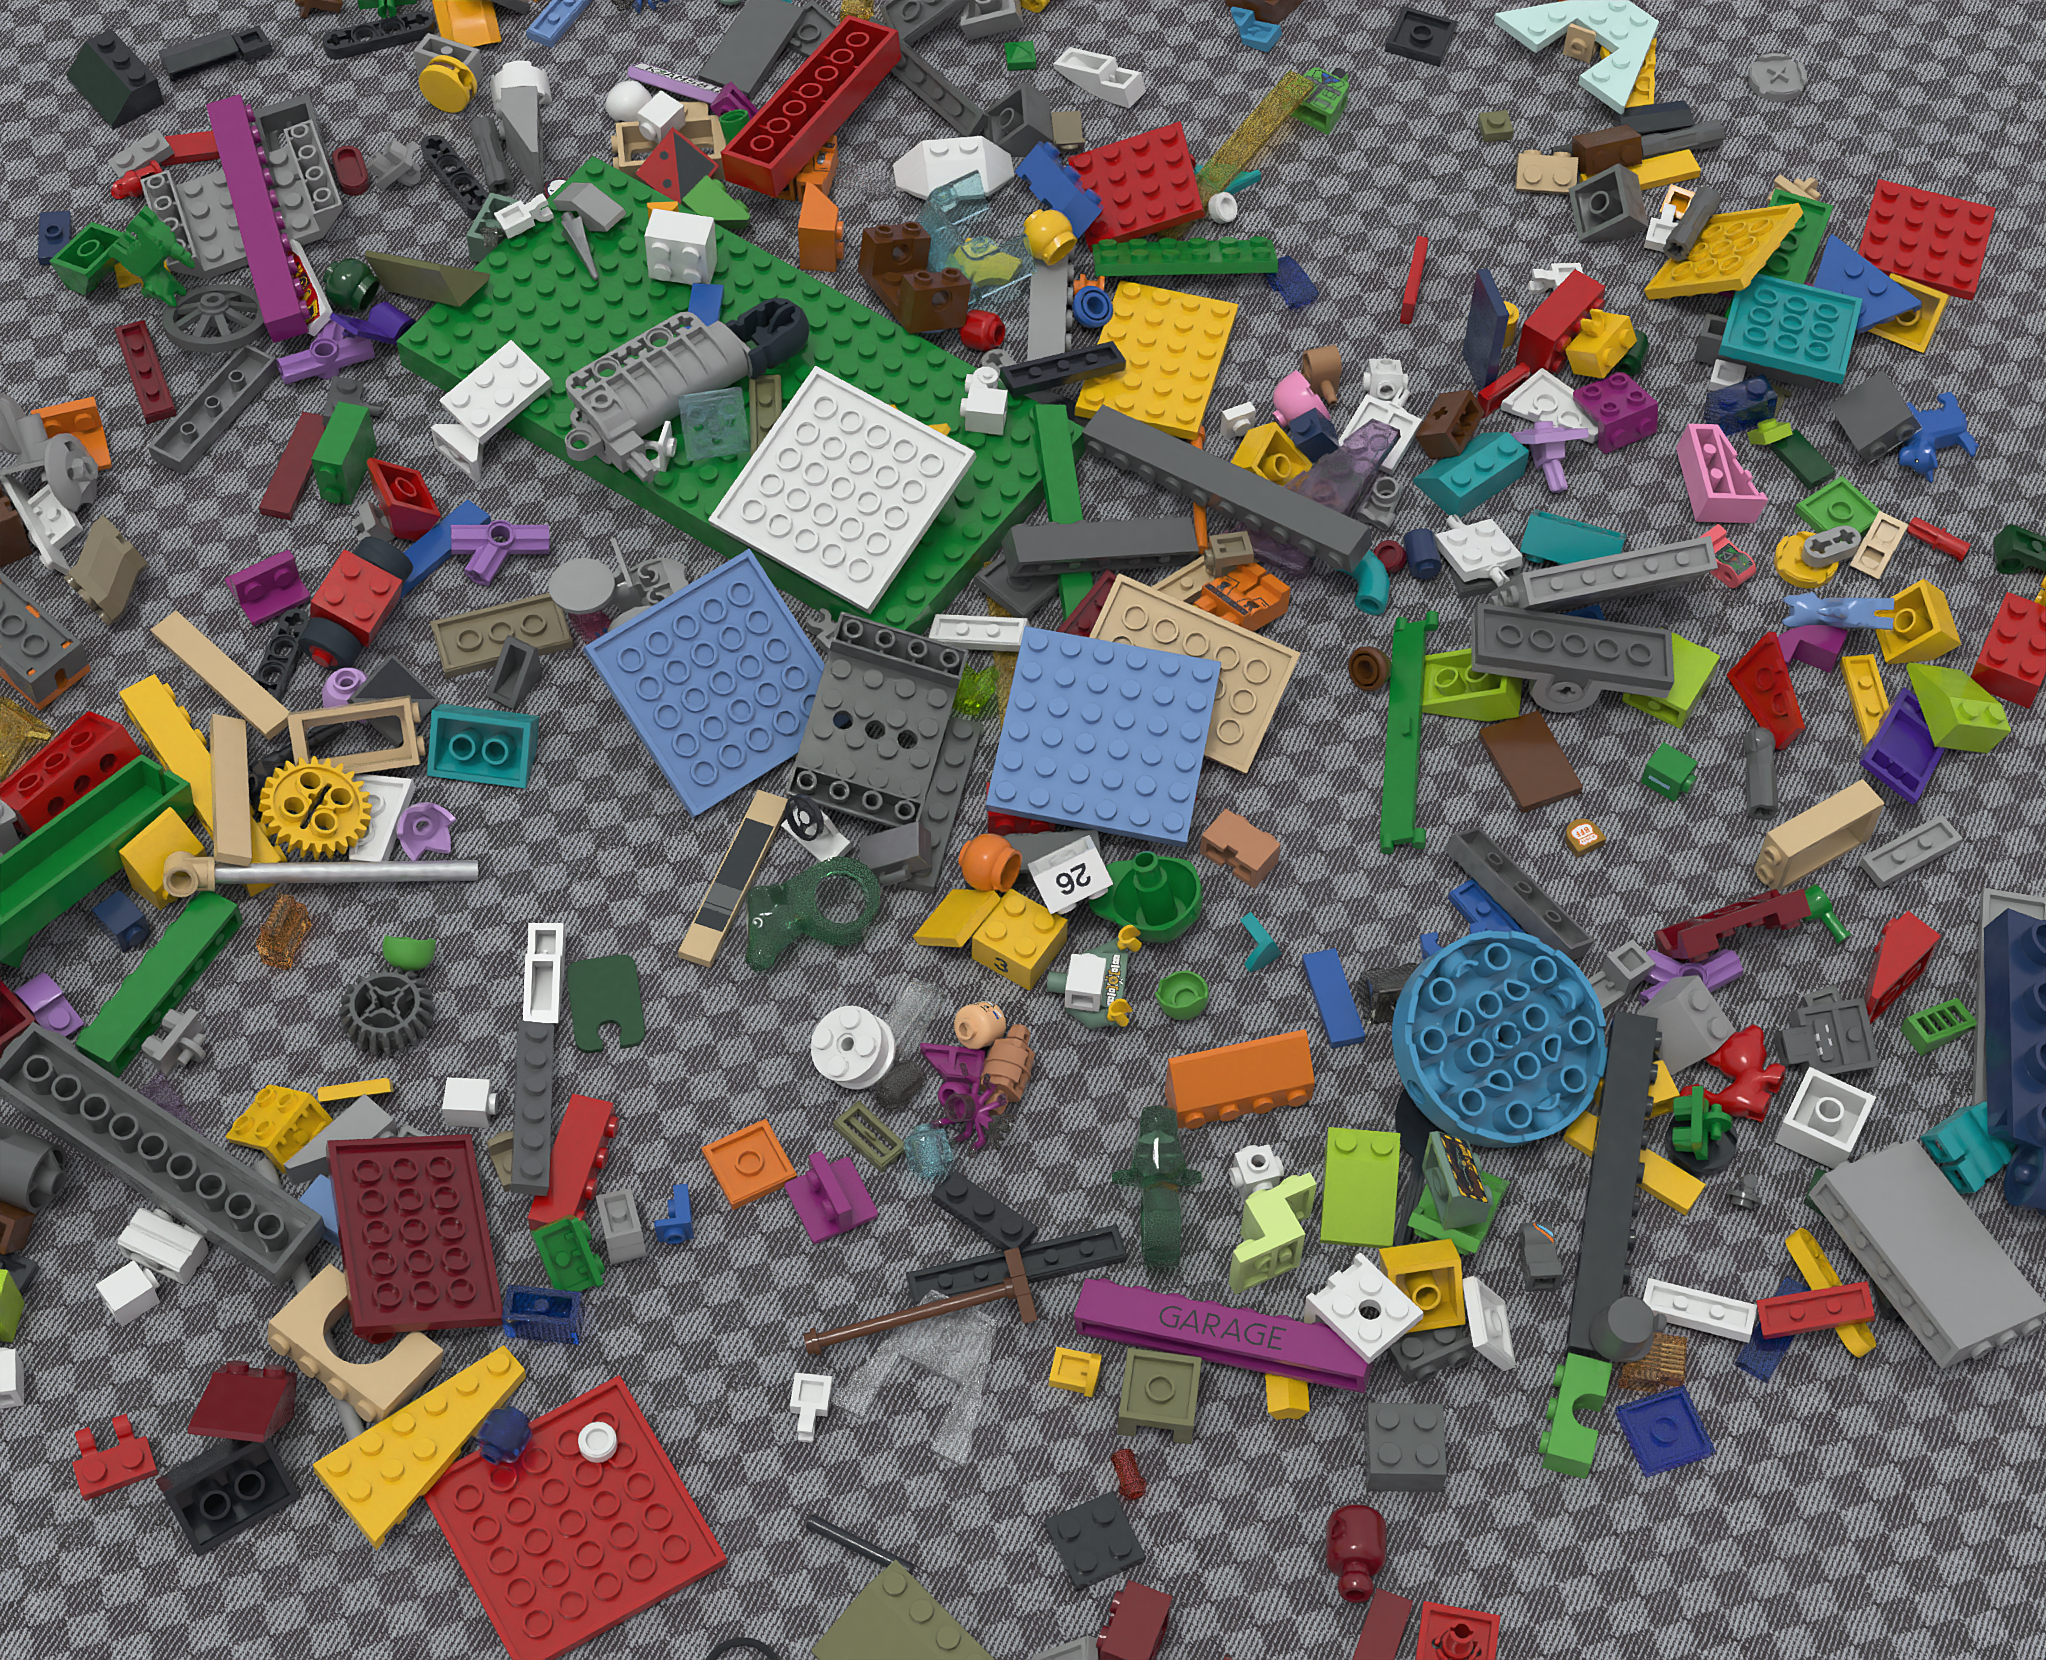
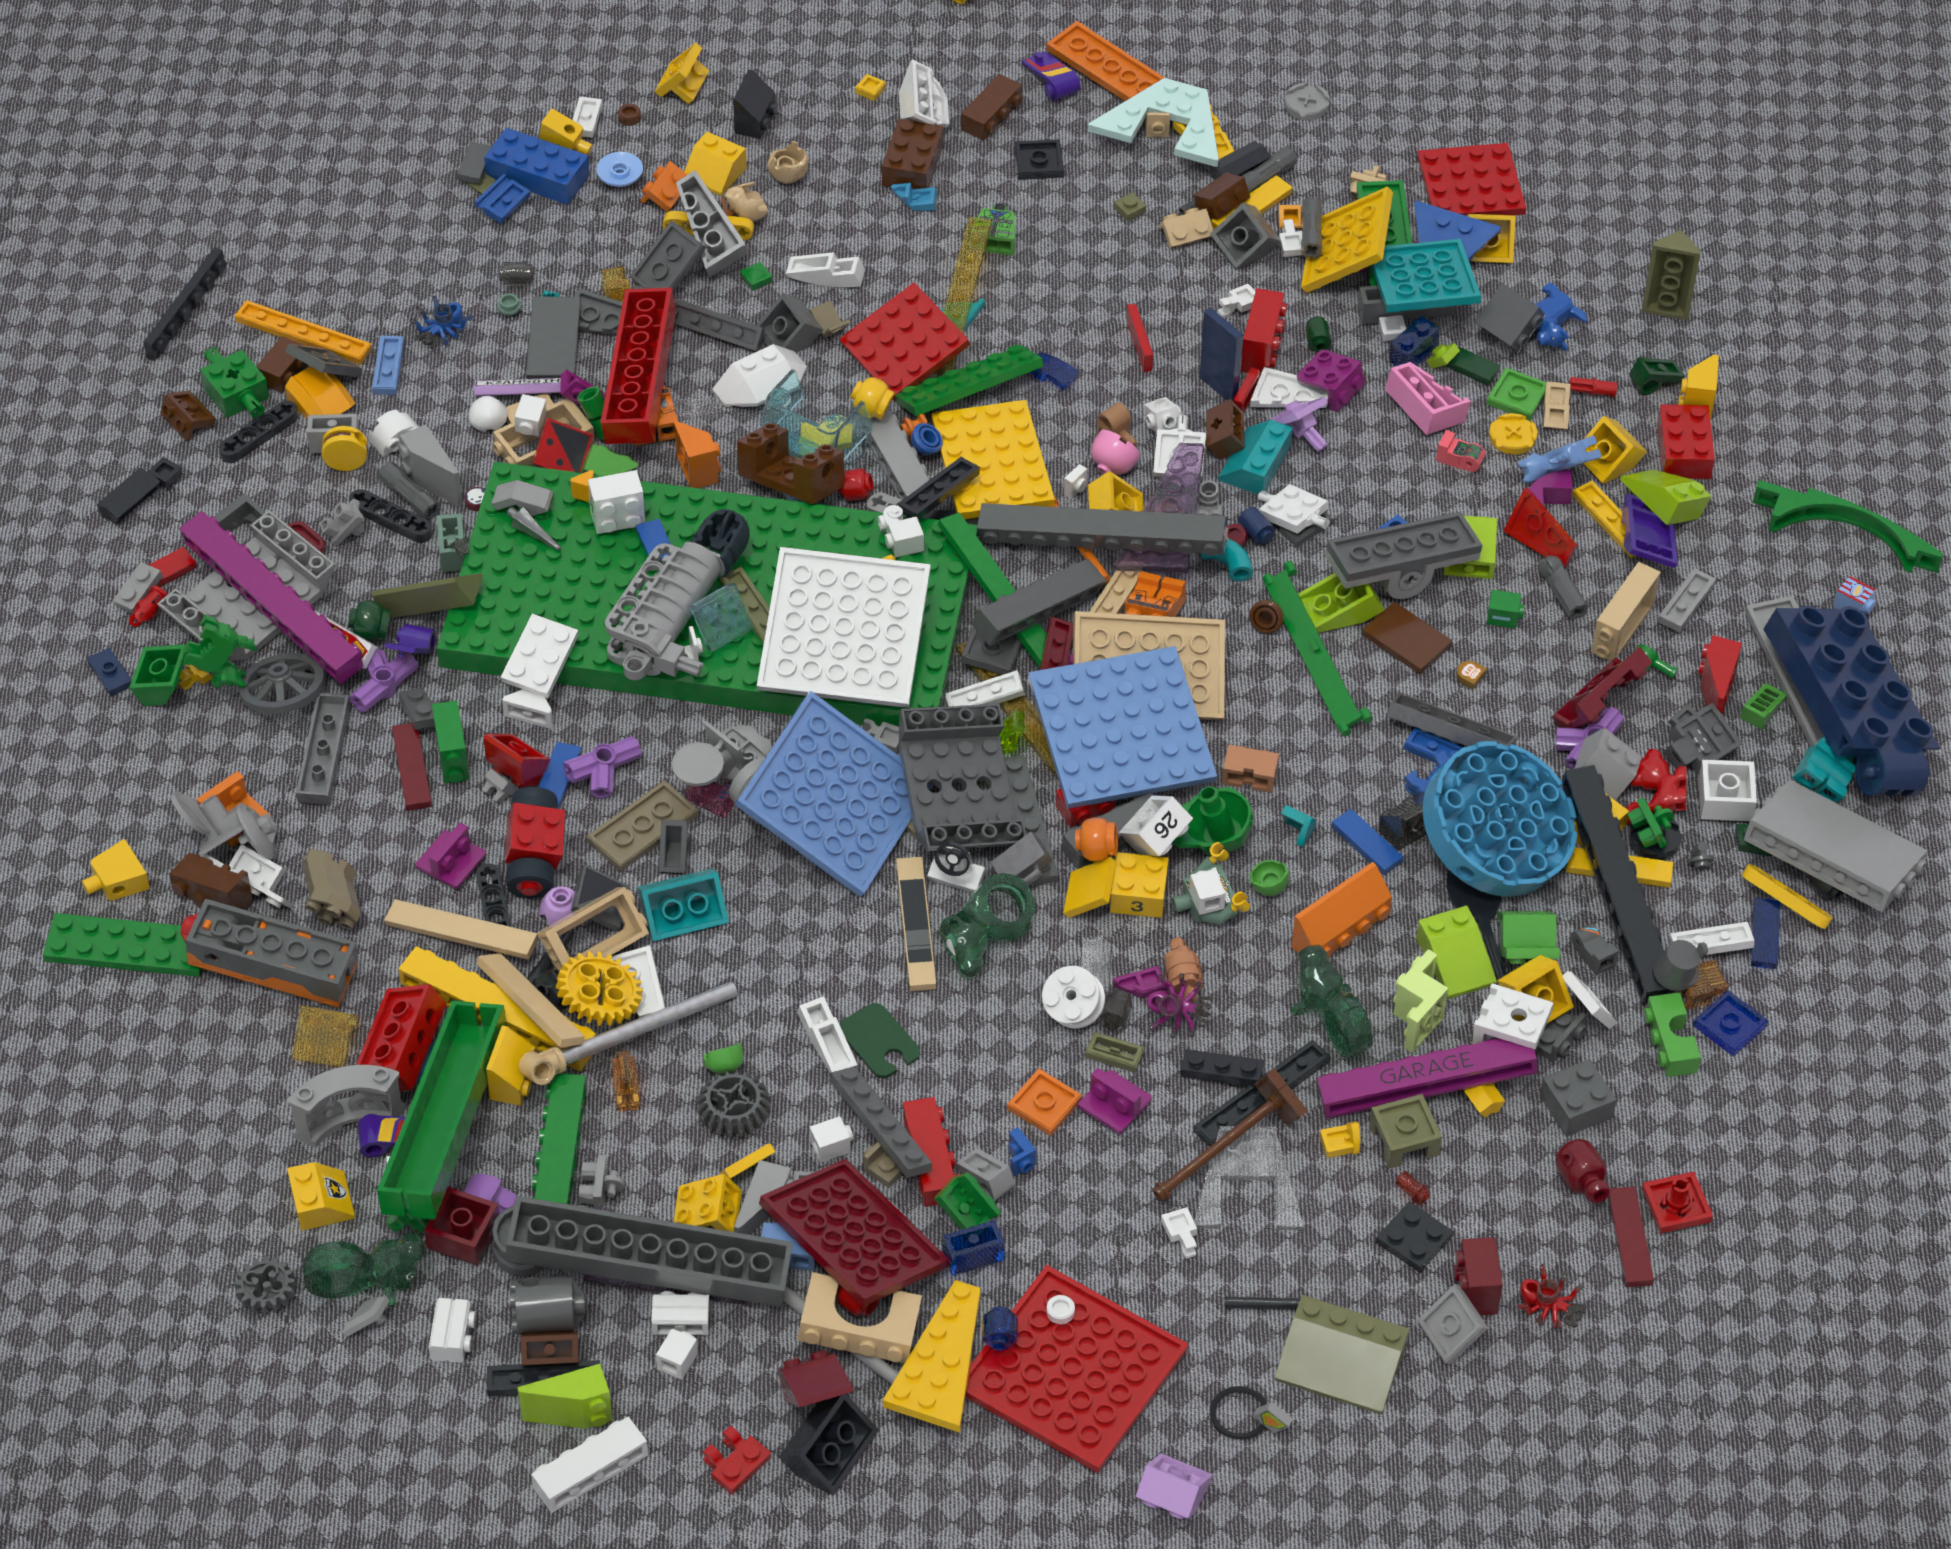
camera: 25 degrees left, 5 degrees down
black slope [66,29,164,130] -> none
dark blue brick [91,889,151,953] -> none
dark red tile [114,320,177,424] -> none
lavender piece [397,802,456,861] -> none
white plate [494,193,554,239] -> none
clear light blue head [903,1123,954,1178] -> none
light nougat head [954,1001,1006,1050] -> none
blue brick [1015,141,1104,238] -> none
dark tan bracket [1204,531,1254,579] -> none
white tile [1208,192,1237,224] -> none
white brick [1229,1144,1284,1204] -> none
dark blue brick [1289,407,1341,463] -> none
sand green slope [1422,1131,1493,1231] -> none
light grey panel [1489,536,1718,613] -> none
teal slope [1520,509,1628,566] -> none
yellow brick [1565,309,1637,379] -> none
light grey slope [1588,939,1656,1014] -> none
red plate [1756,1281,1876,1340] -> none
light grey beam [1801,525,1861,568] -> none

